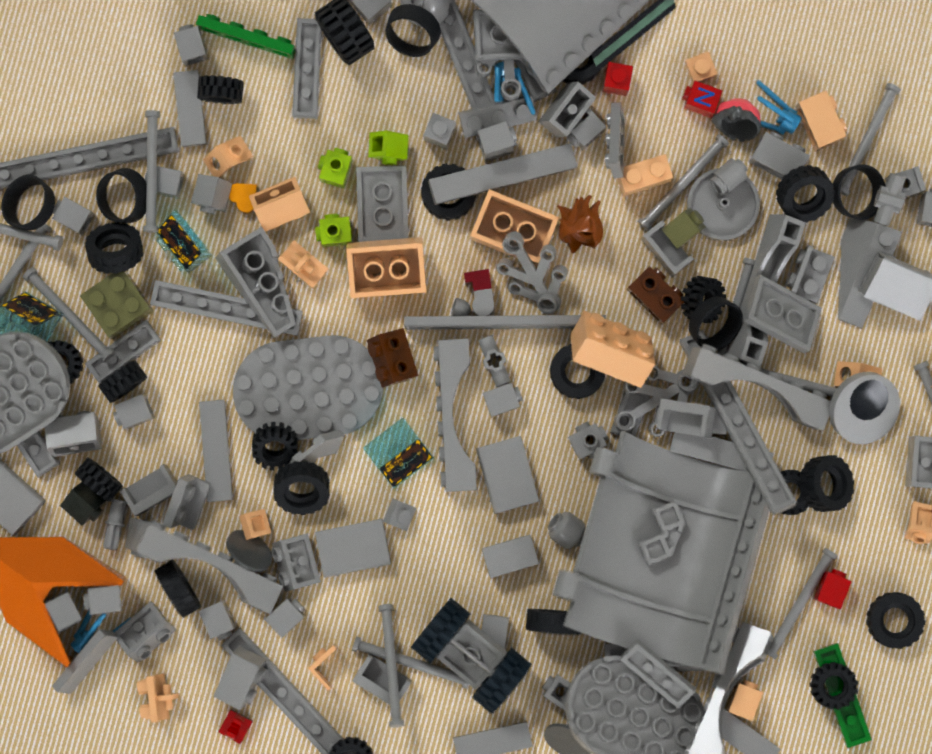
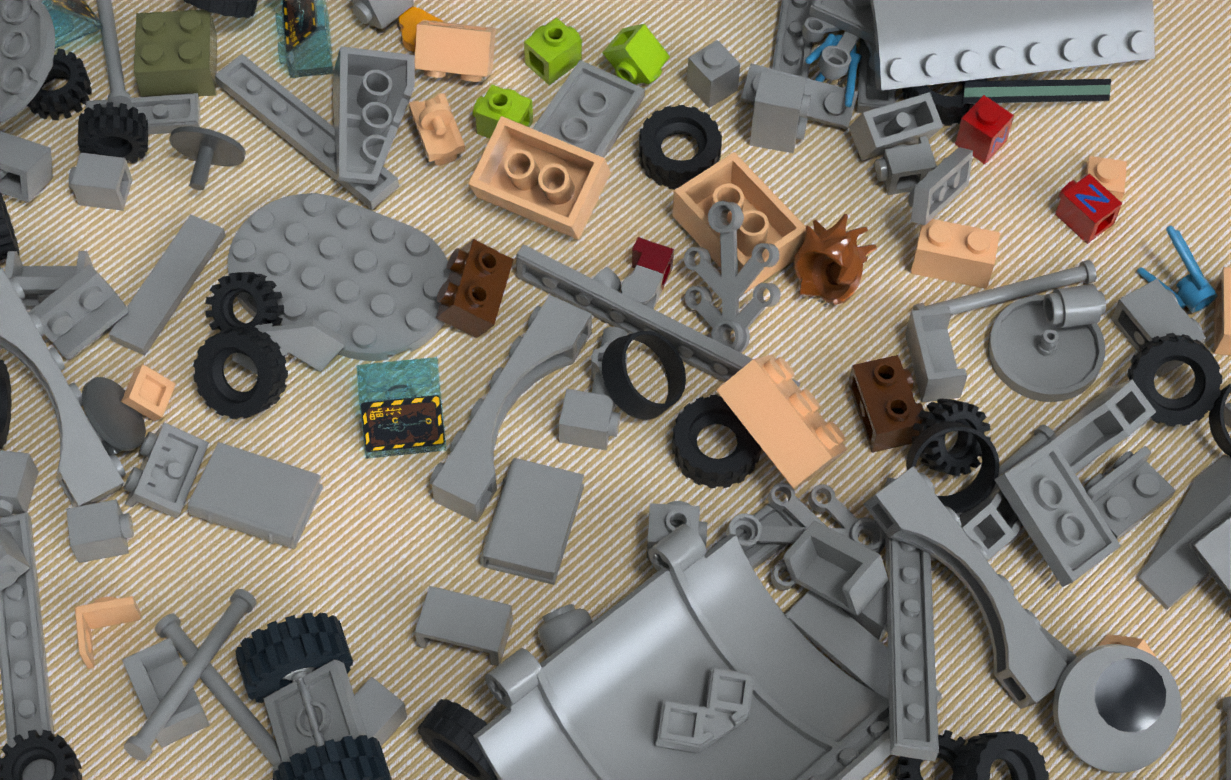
camera: 30 degrees right, 25 degrees down
light grey plate [383,498,416,531] -> none
light grey tile [428,143,578,205] -> none
olive brick [662,208,706,249] -> none
dark grey hair [712,98,762,142] -> none
none -> dark grey shield [169,126,246,190]
none -> black tyre [602,331,686,420]

